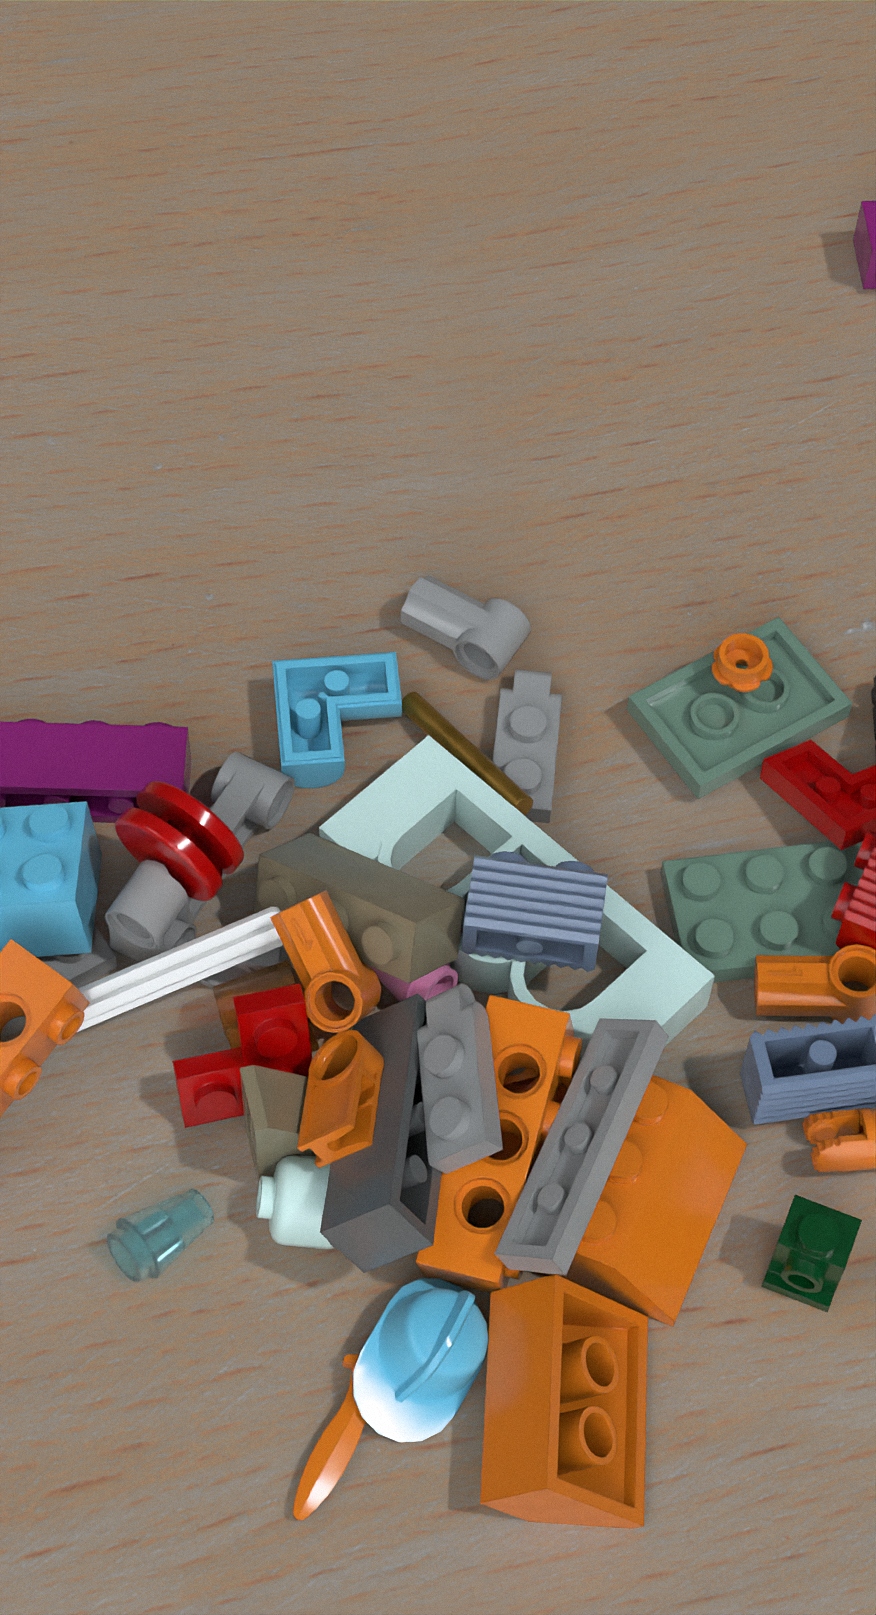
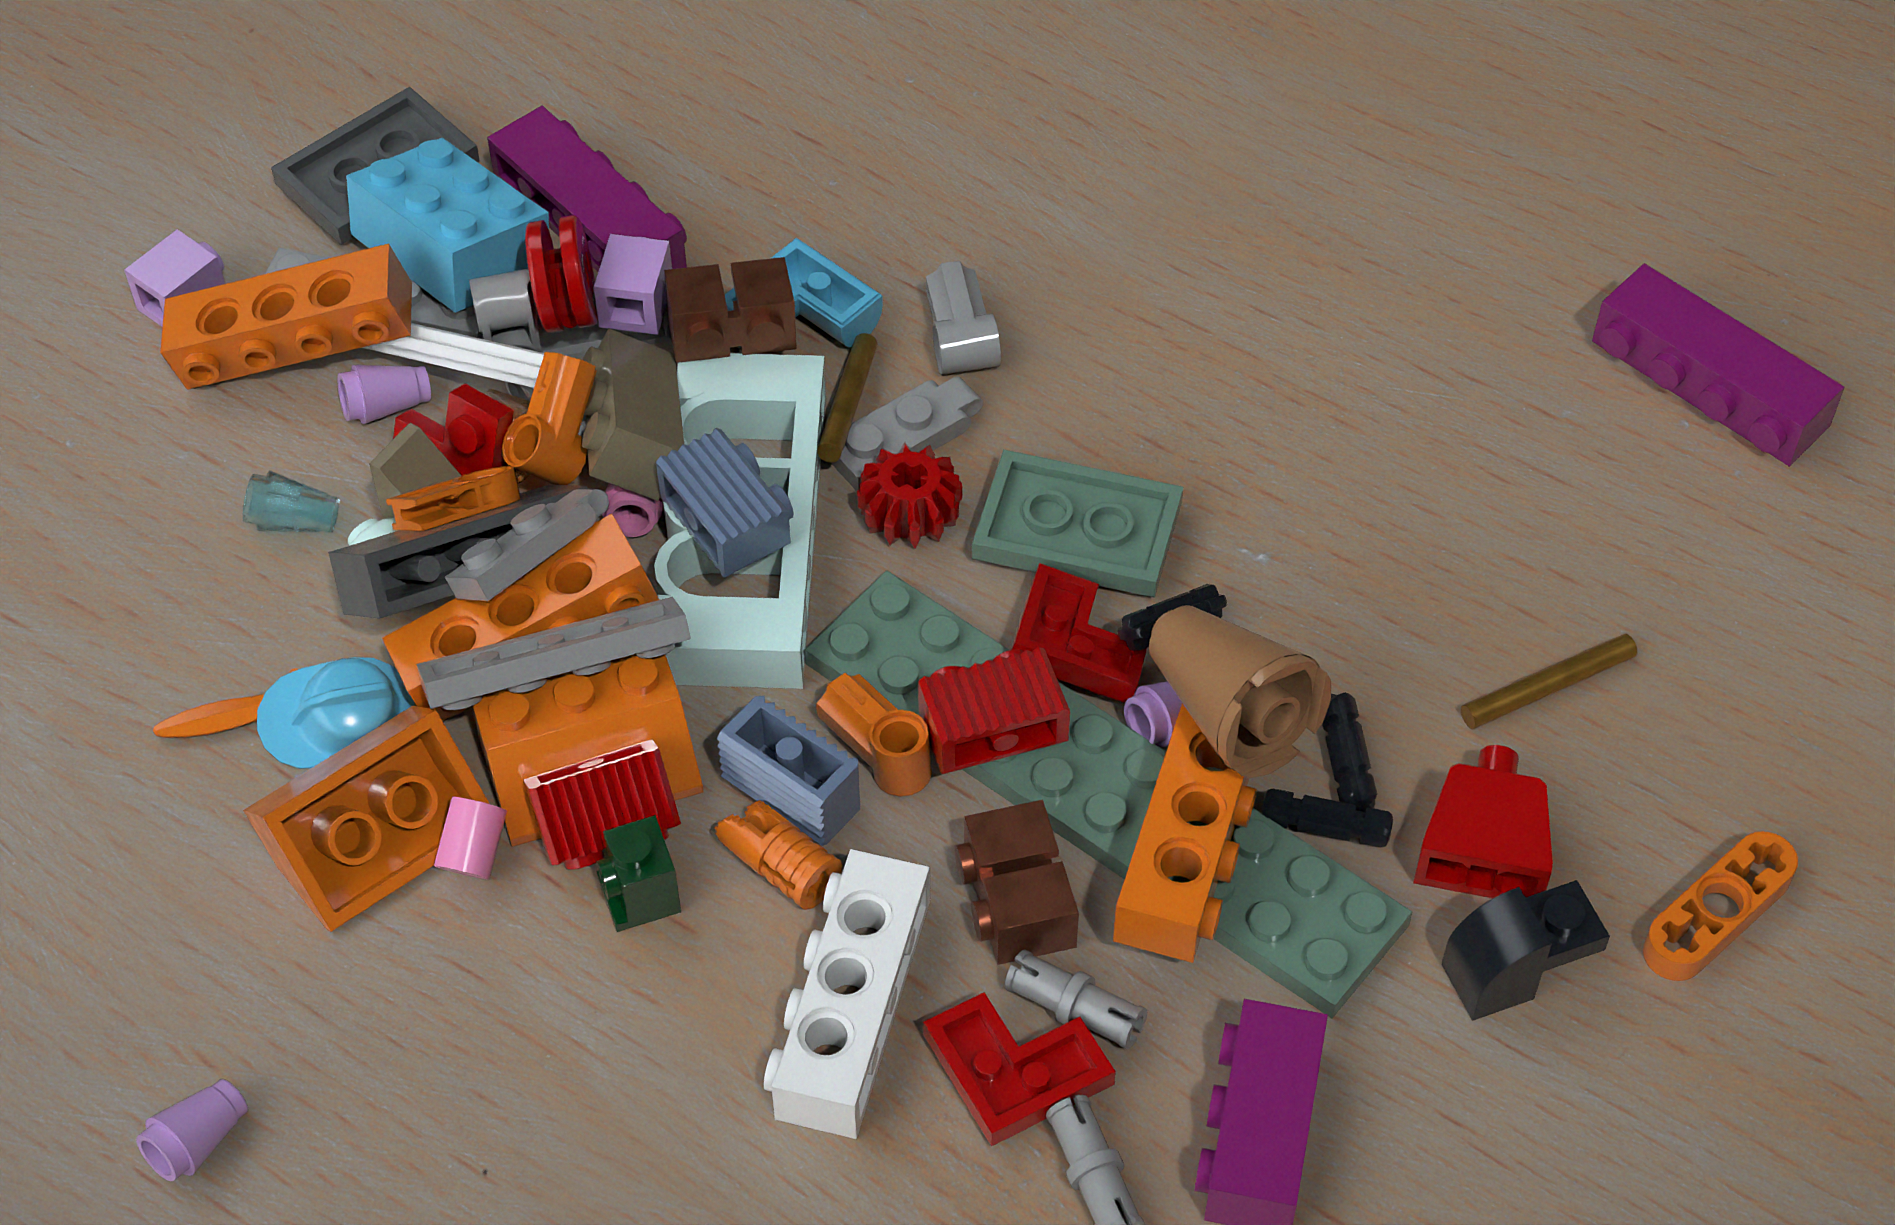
camera: 50 degrees right, 5 degrees down
orange plate [711,633,773,692] -> none
none -> lavender cone [337,365,431,424]
none -> bright pink piece [434,797,507,880]
none -> red brick [524,739,681,870]
none -> lavender brick [594,234,672,335]
none -> copper piece [664,257,797,363]
none -> red gear [857,442,963,549]

